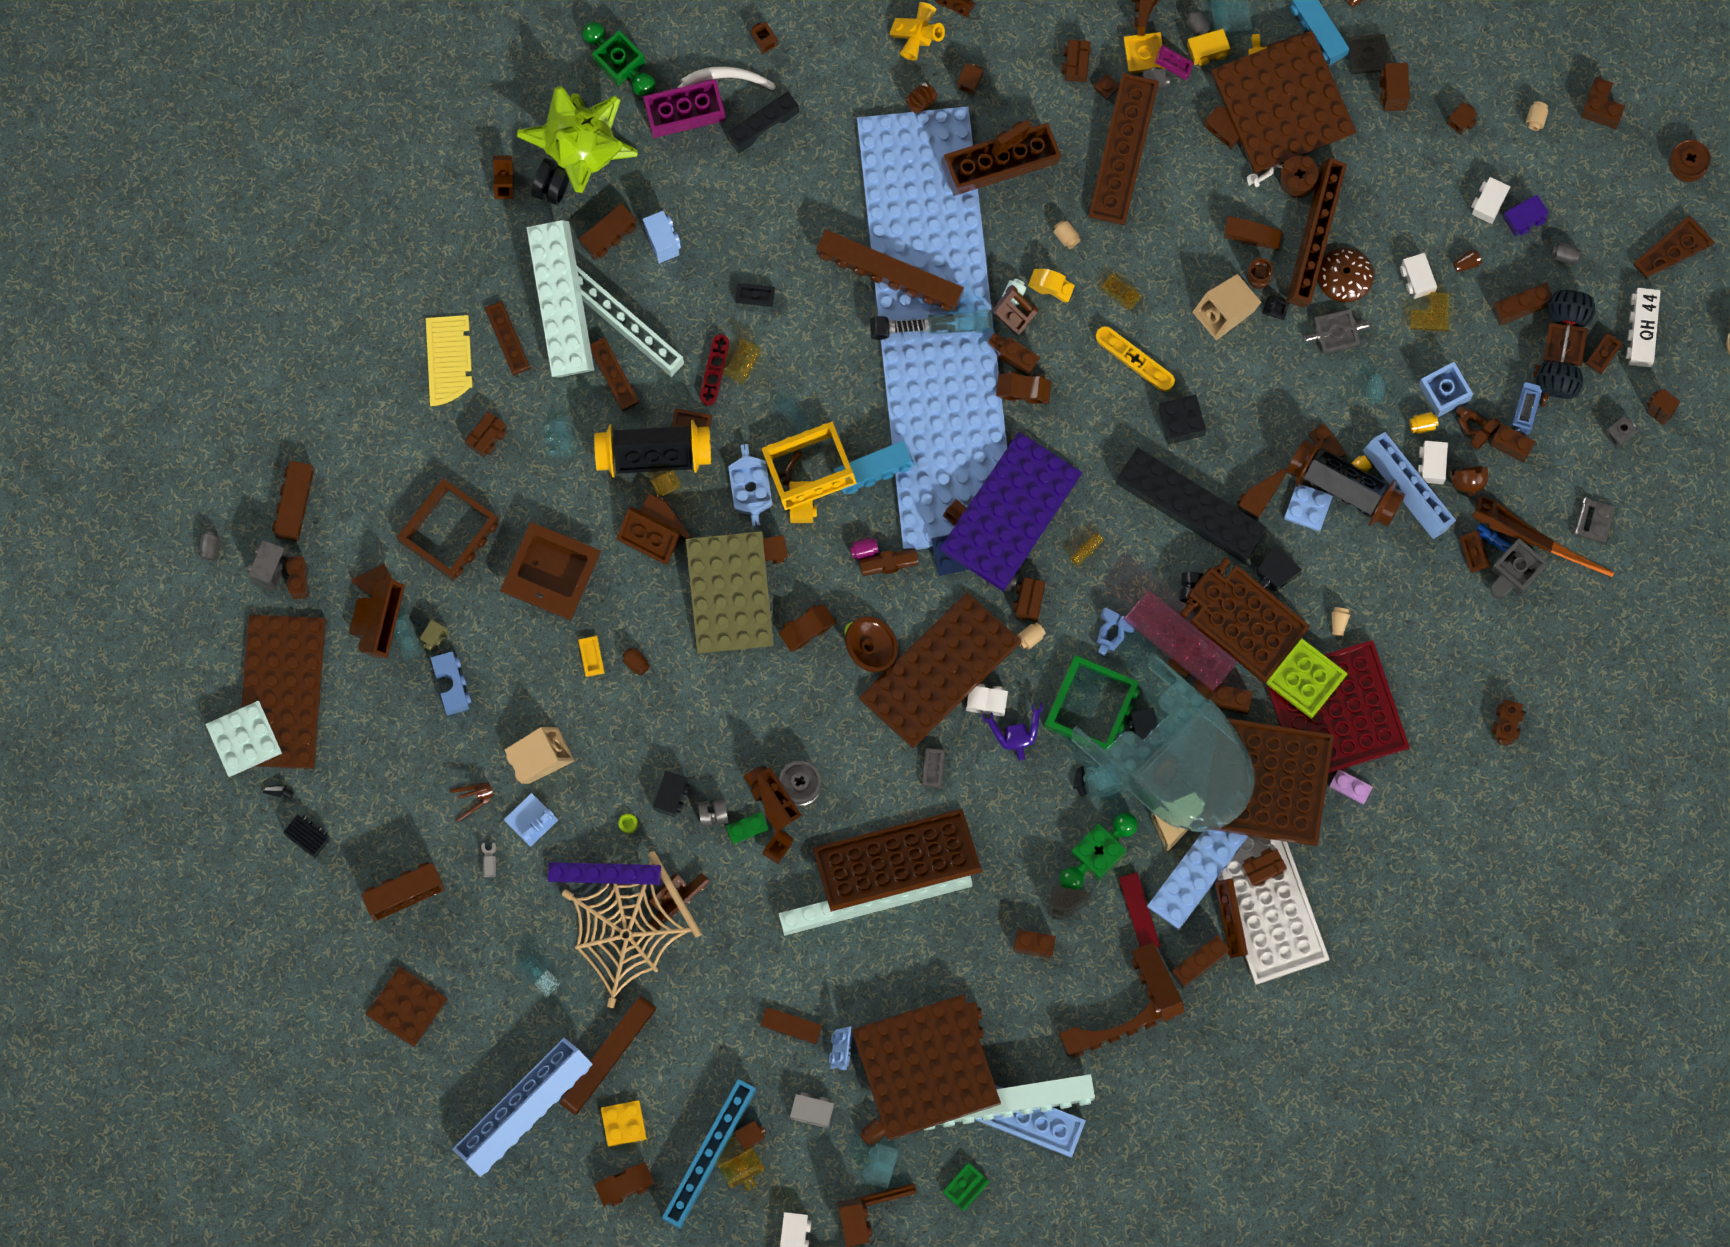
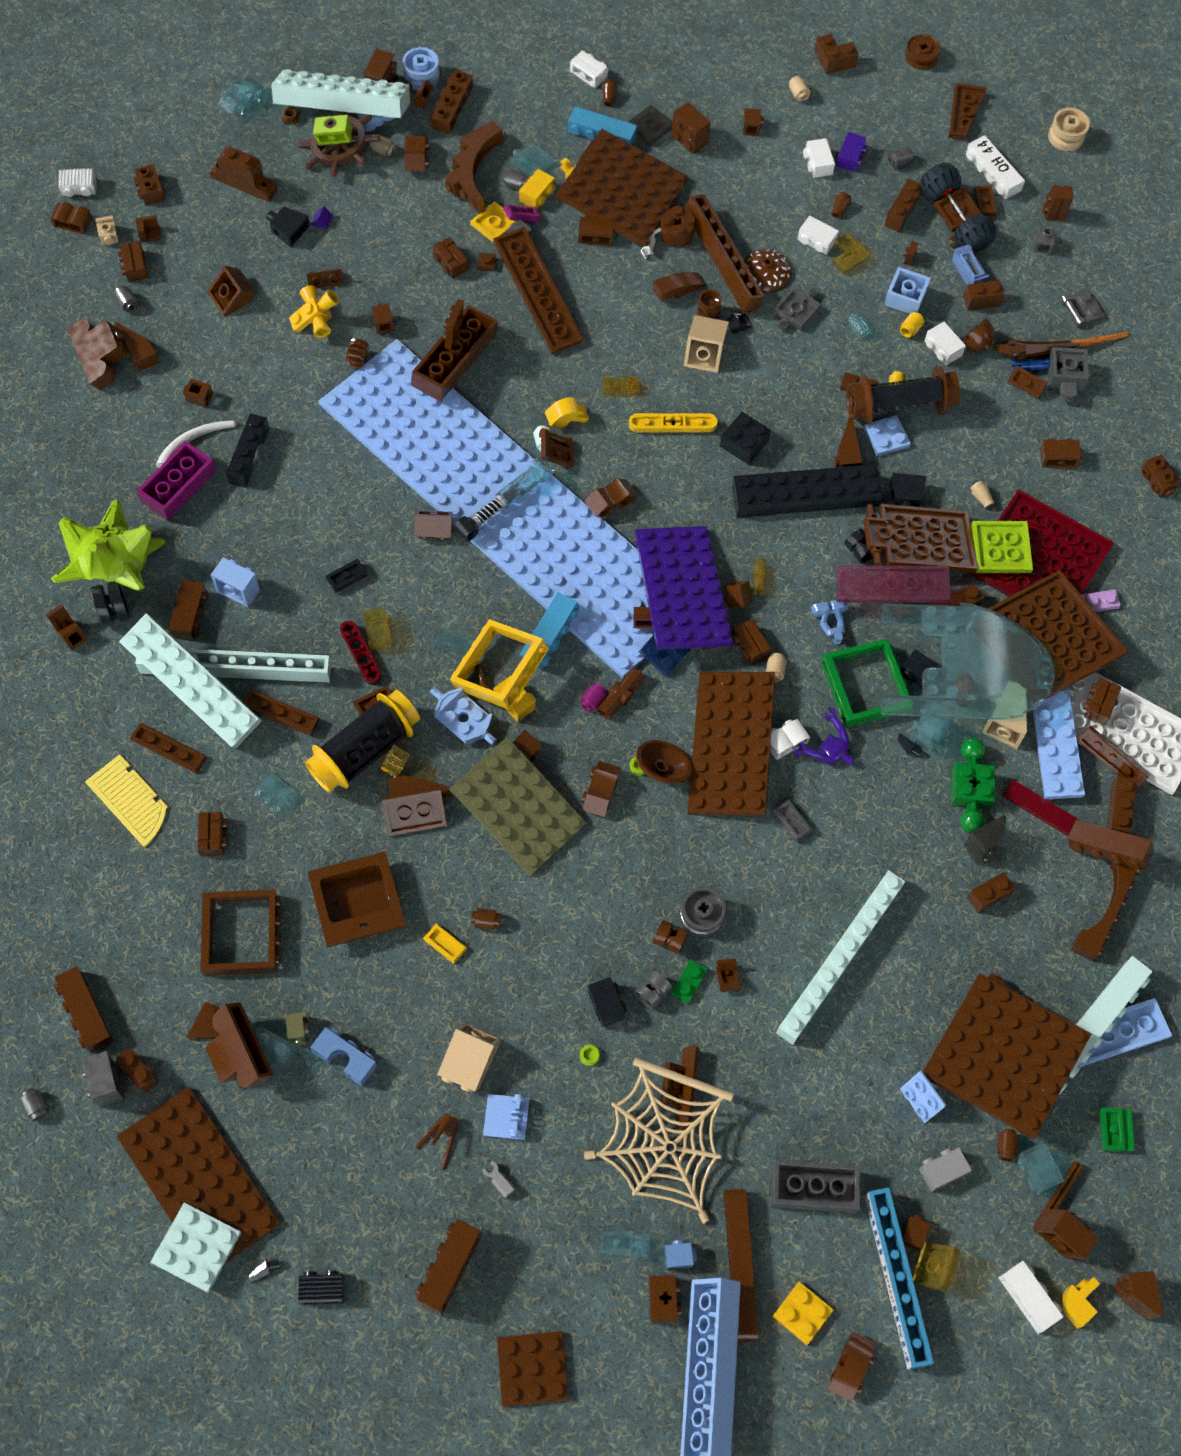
camera: 45 degrees left, 10 degrees down
dark purple plate [548,862,661,885] -> none
green brick [582,22,656,97] -> none
reddish brown slope [756,767,802,832] -> none
reddish brown tile [760,1007,822,1044] -> none
reddish brown plate [813,808,982,912] -> none
reddish brown brick [816,229,964,313] -> none
reddish brown hinge [988,333,1040,376] -> none
tan brick [1053,220,1081,249] -> none
light blue brick [1362,432,1456,539] -> none
reddish brown piece [1455,406,1502,451] -> none
none -> brick [414,510,453,540]
none -> reddish brown brick [648,1275,681,1323]
none -> medium blue brick [664,1240,697,1270]
none -> reddish brown panel [724,581,753,608]
none -> flat silver brick [771,1160,860,1214]
none -> reddish brown plate [903,241,919,266]
none -> reddish brown brick [1040,439,1081,468]

